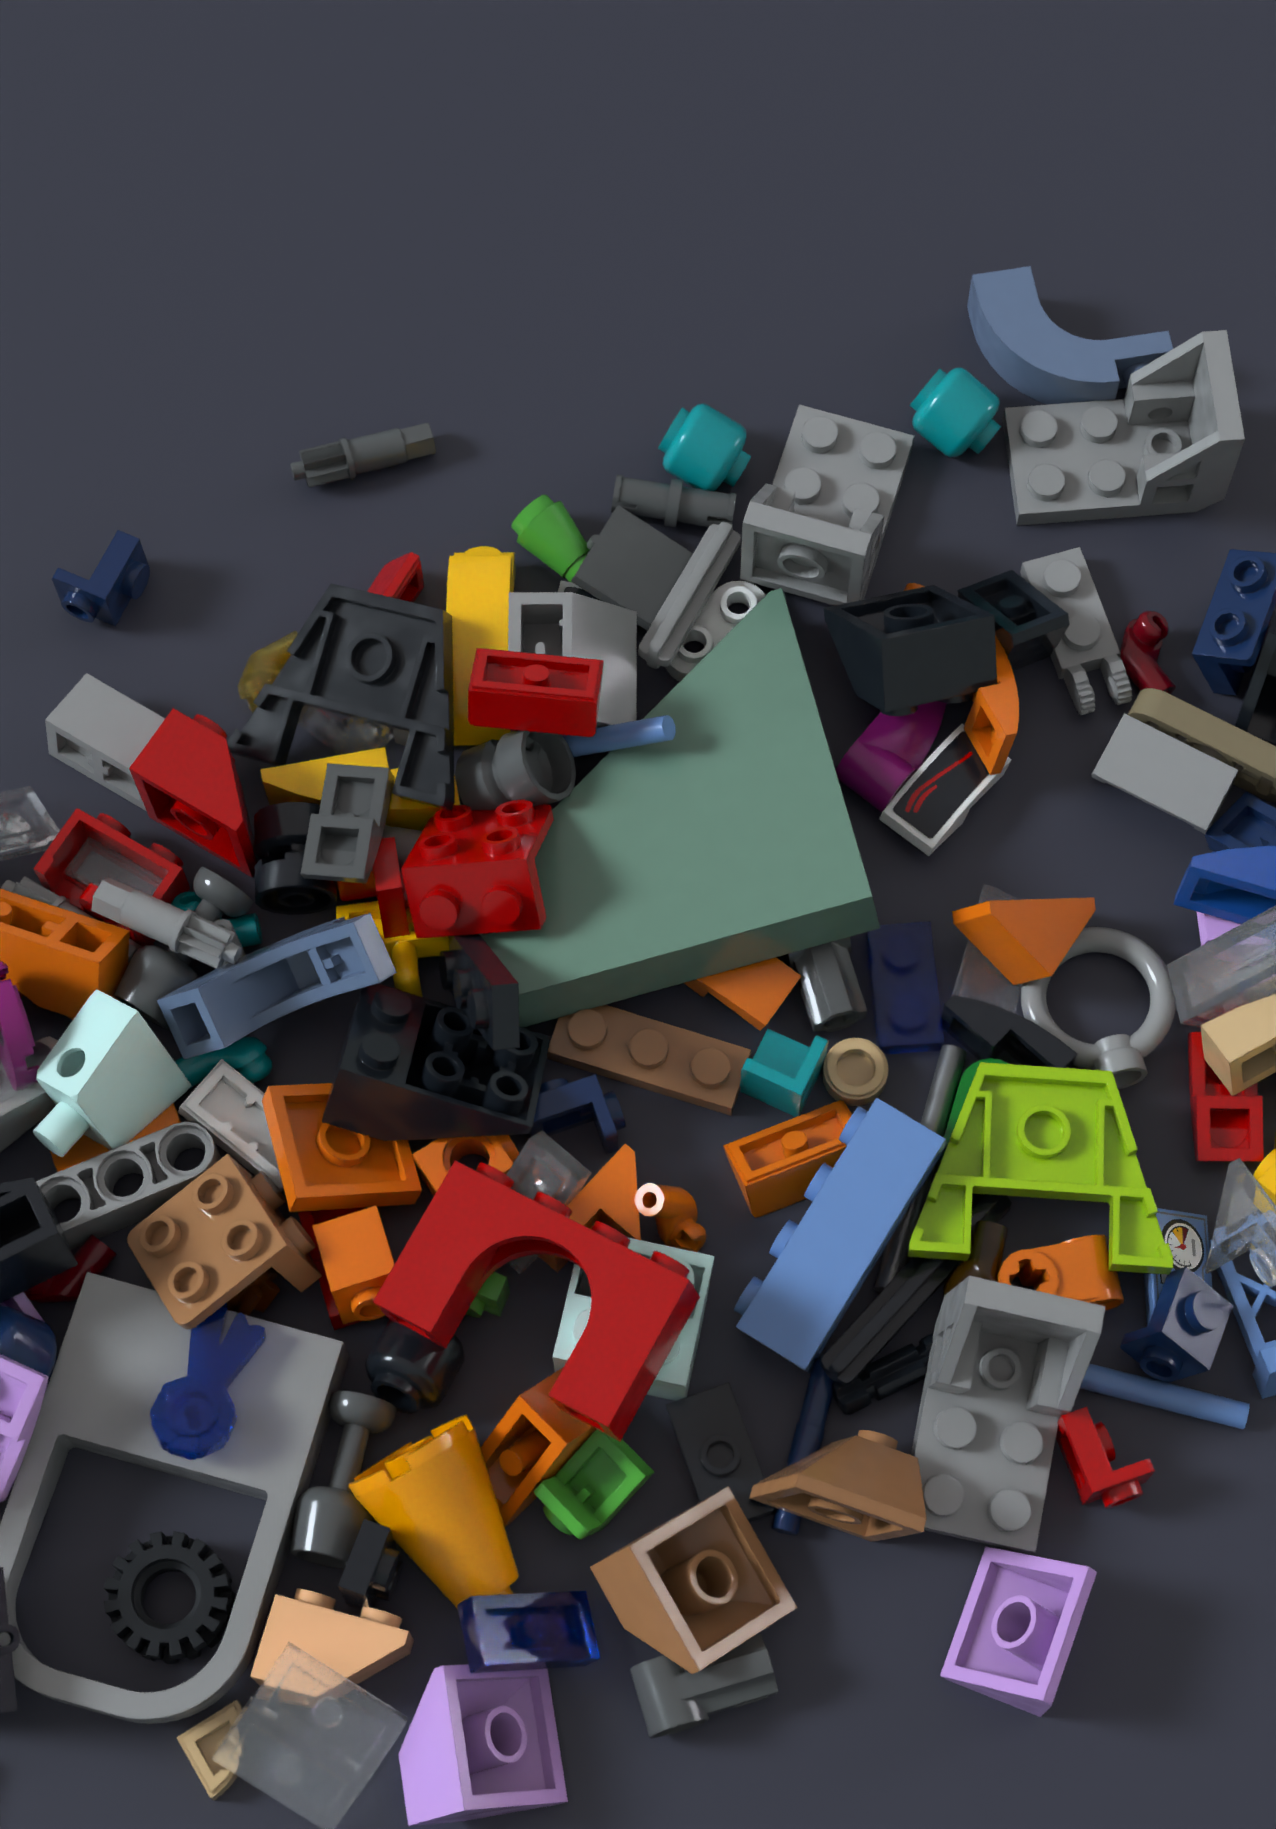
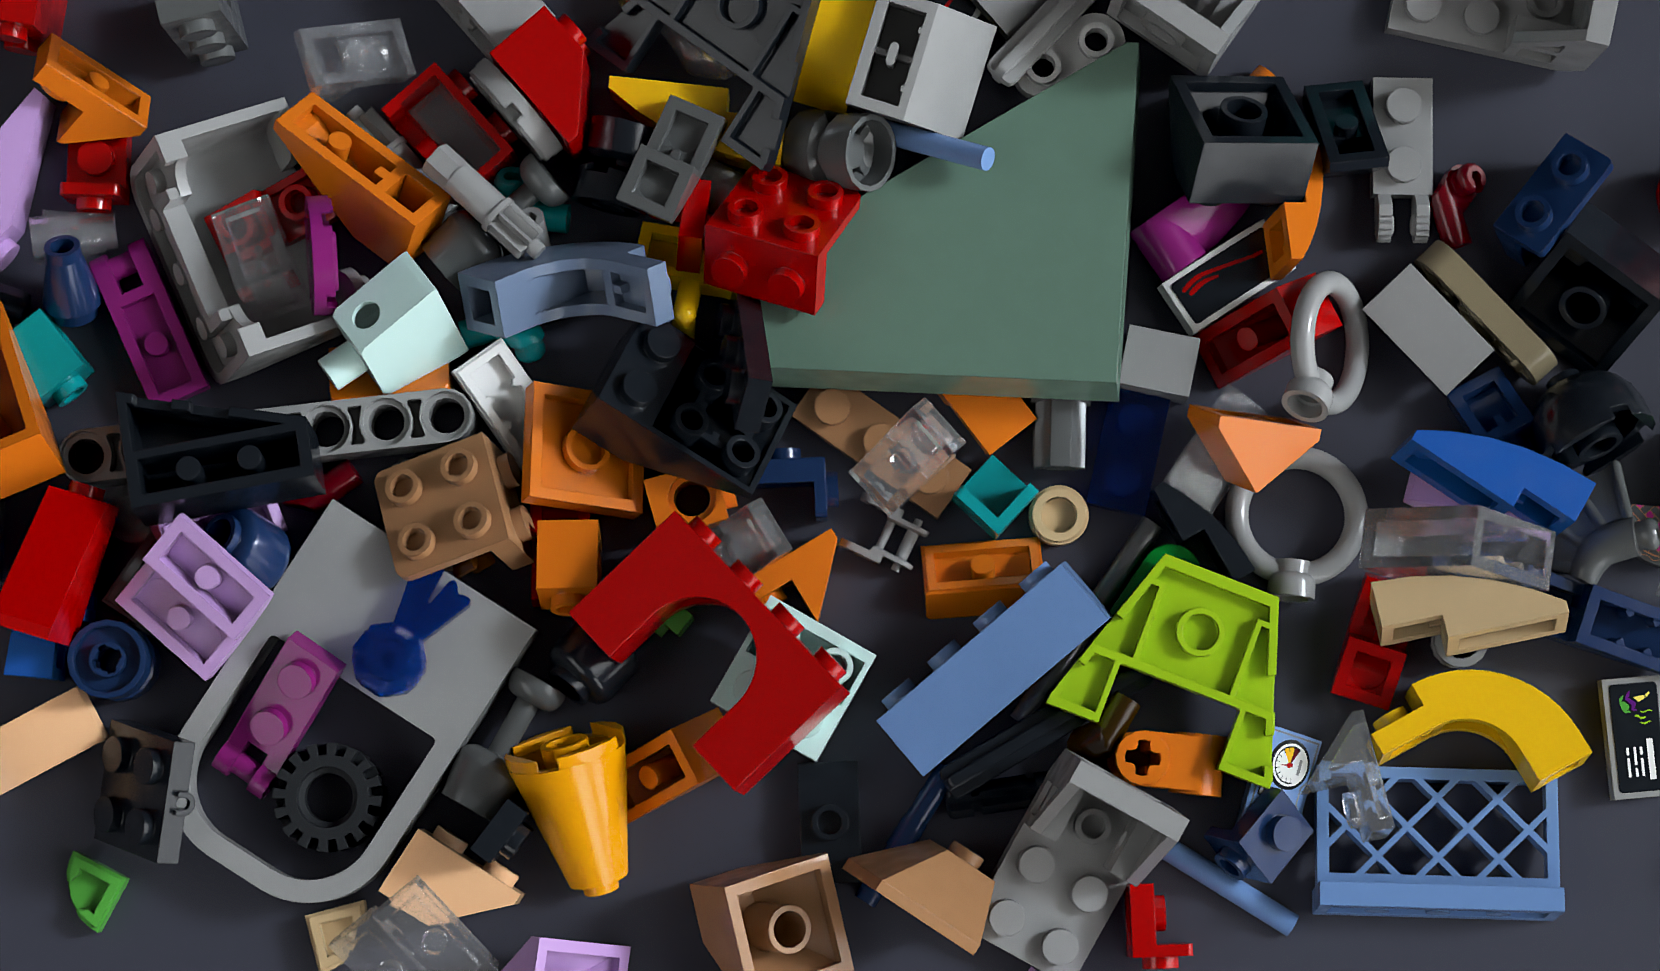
camera: 15 degrees right, 15 degrees up
clear blue plate [457,1591,600,1674] -> none
red slope [468,648,604,737] -> none
bright green bracket [534,1429,654,1540] -> none
orange arm [635,1183,707,1252] -> none
none -> magenta plate [211,631,347,800]
none -> light grey tile [469,57,563,161]
none -> light grey piece [838,492,929,573]
none -> clear slope [849,397,966,517]
none -> light grey brick [1120,324,1200,404]
none -> red slope [1192,272,1343,389]
none -> light grey piece [1281,271,1369,422]

